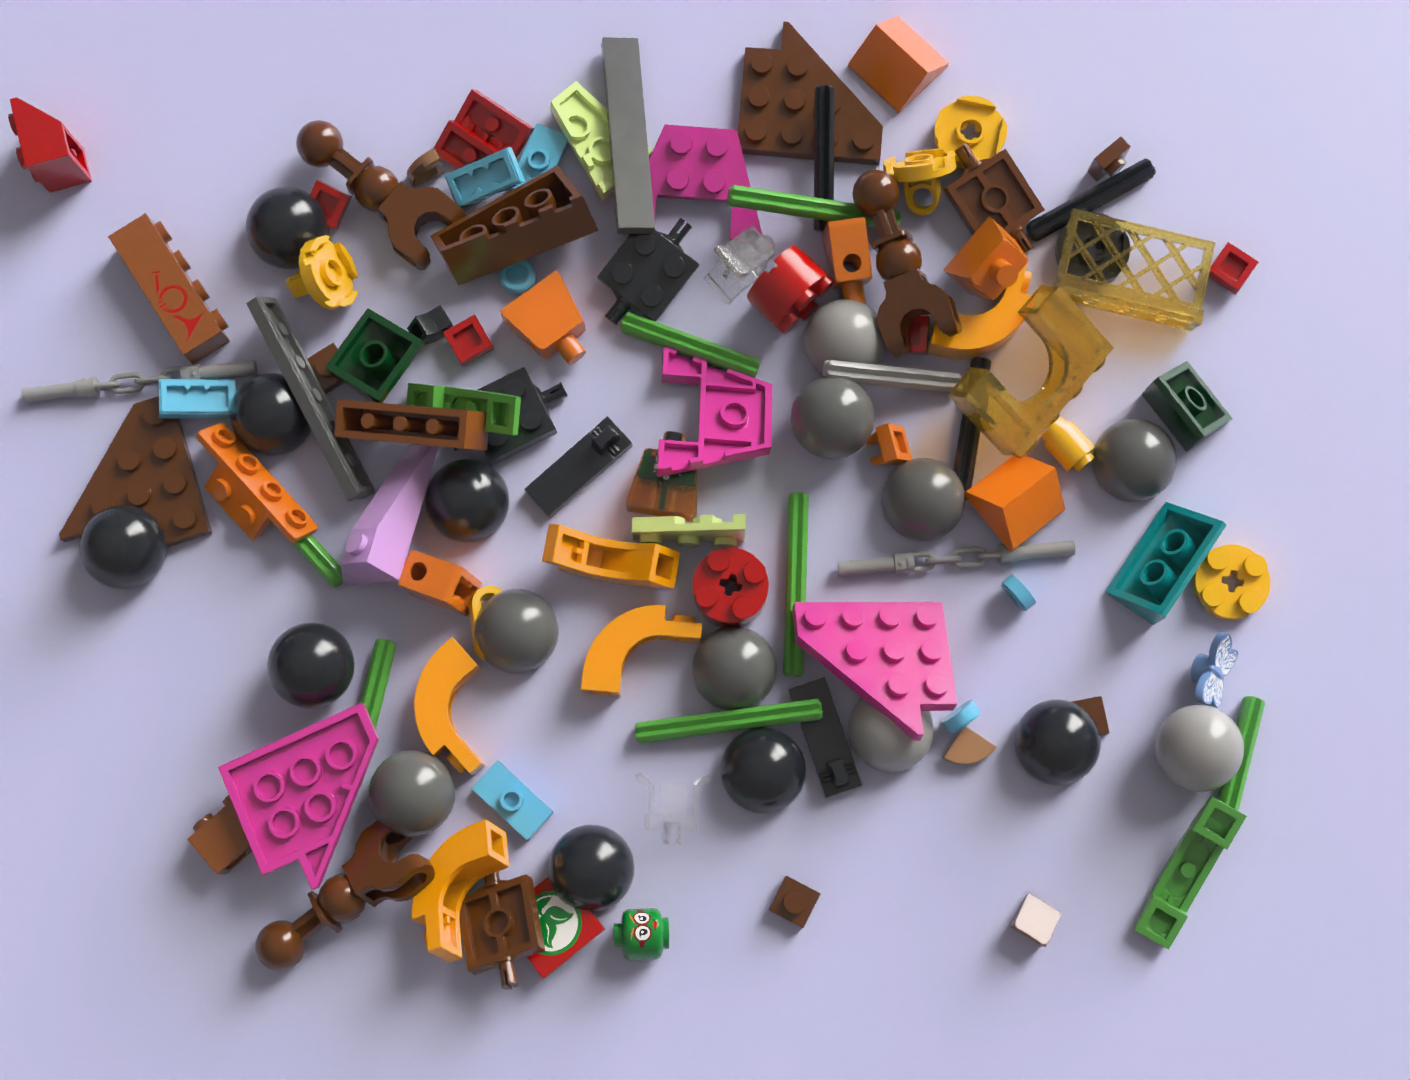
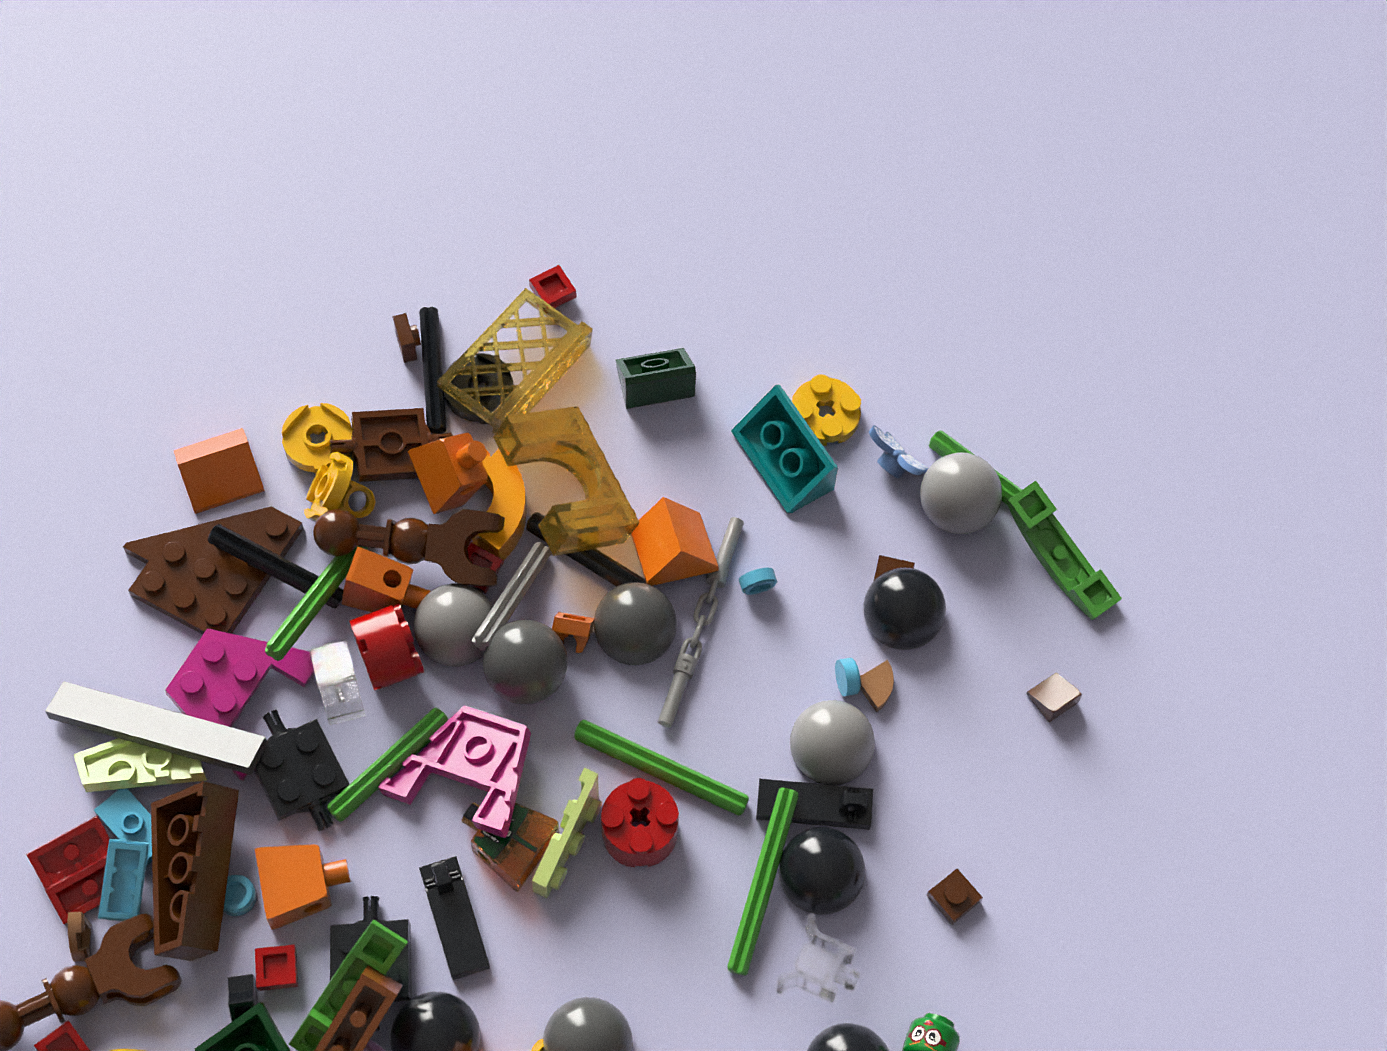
camera: 70 degrees left, 15 degrees down
light orange arch [542,524,680,589] -> none
light orange arch [581,605,702,696] -> none
dark grey piece [692,626,777,711] -> none
wing [792,602,957,741] -> none
yellow brick [1040,417,1095,472] -> none
dark grey piece [1092,419,1177,502] -> none

